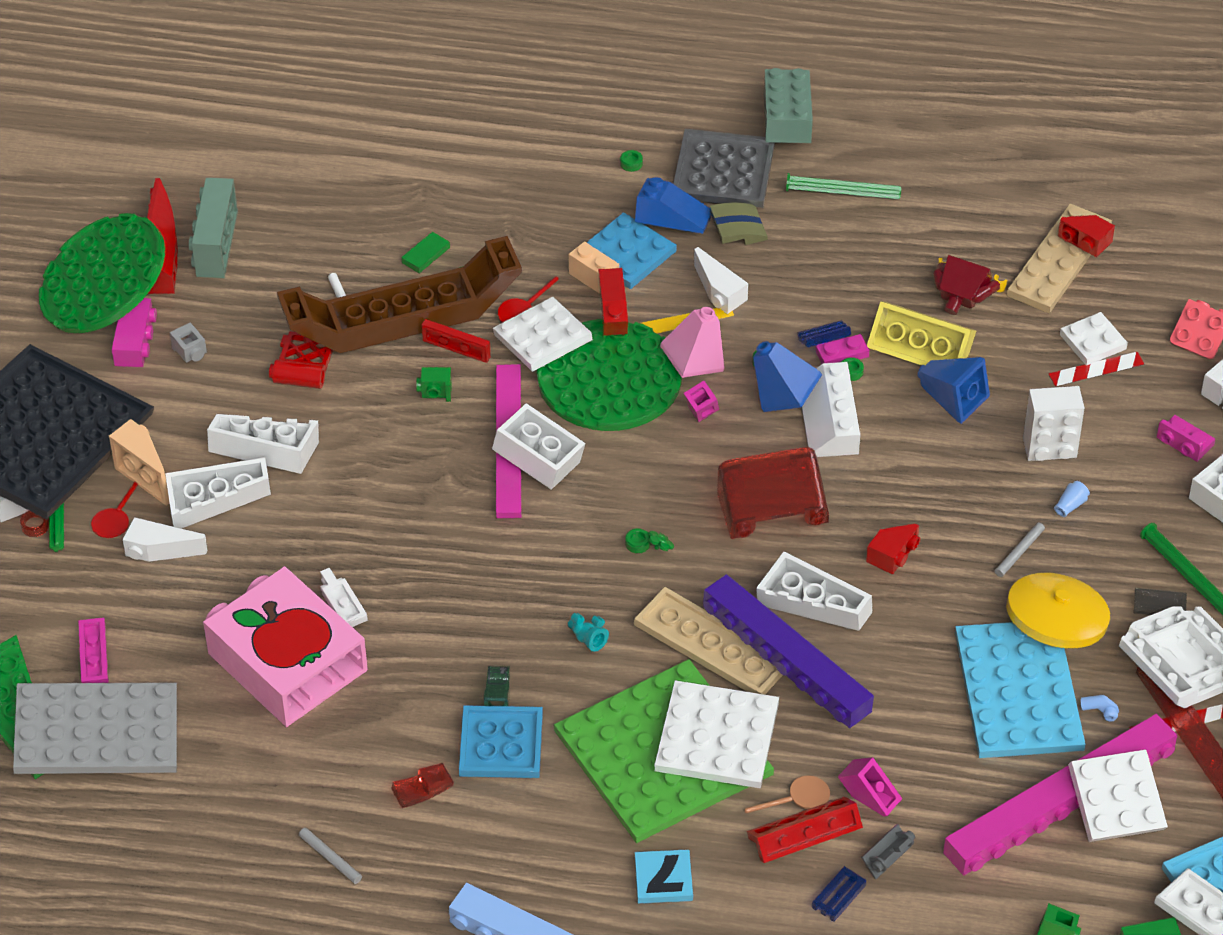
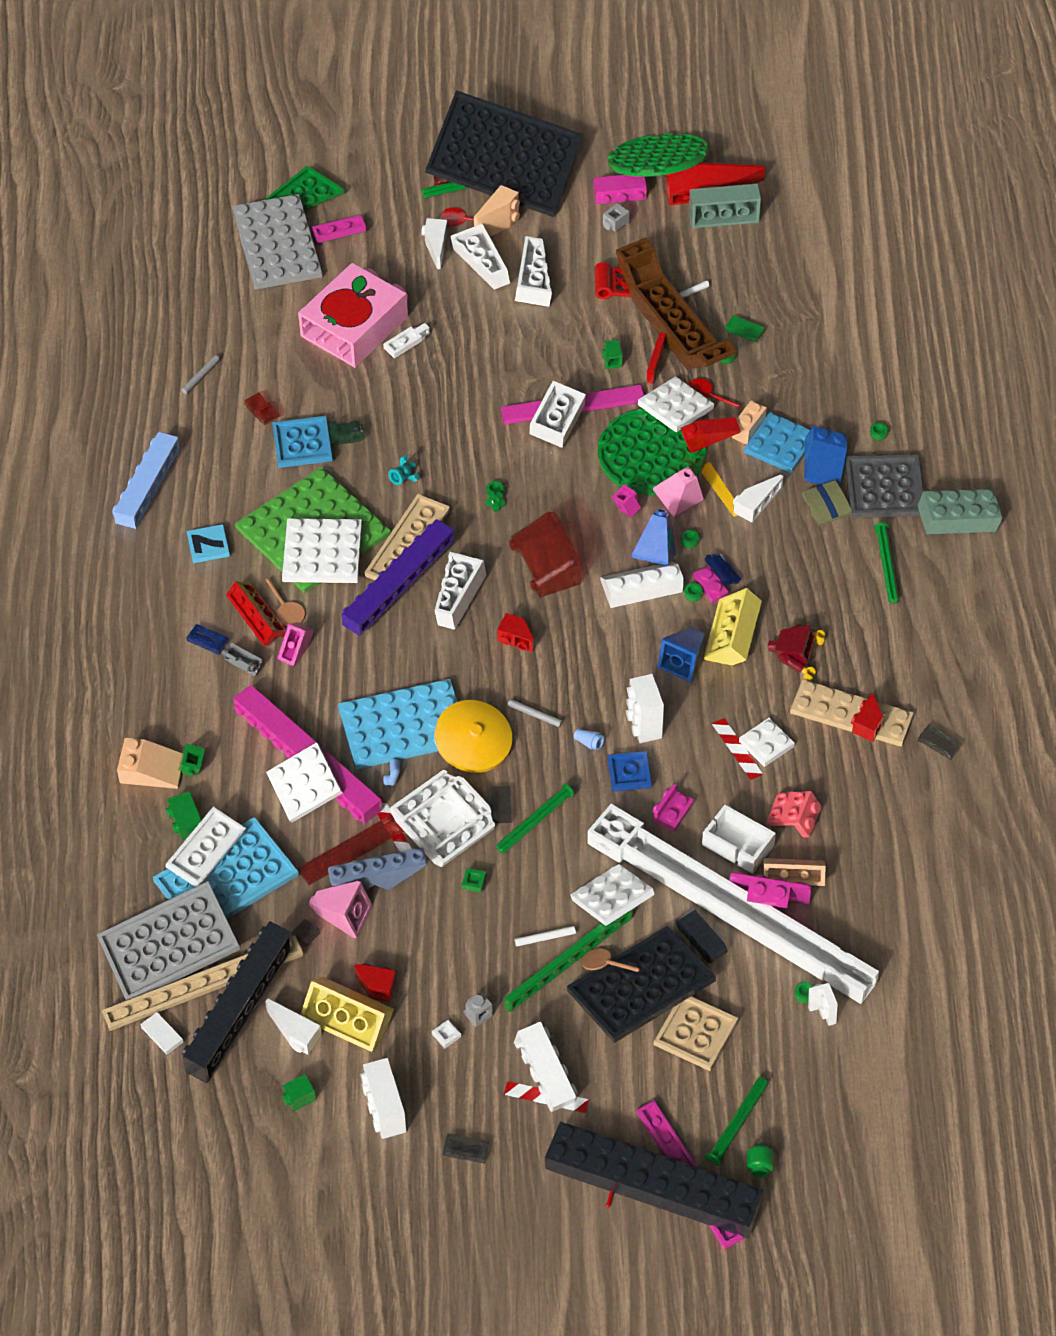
camera: 80 degrees right, 5 degrees up
none -> blue plate [607,751,651,792]
none -> clear smoke tile [918,724,962,760]

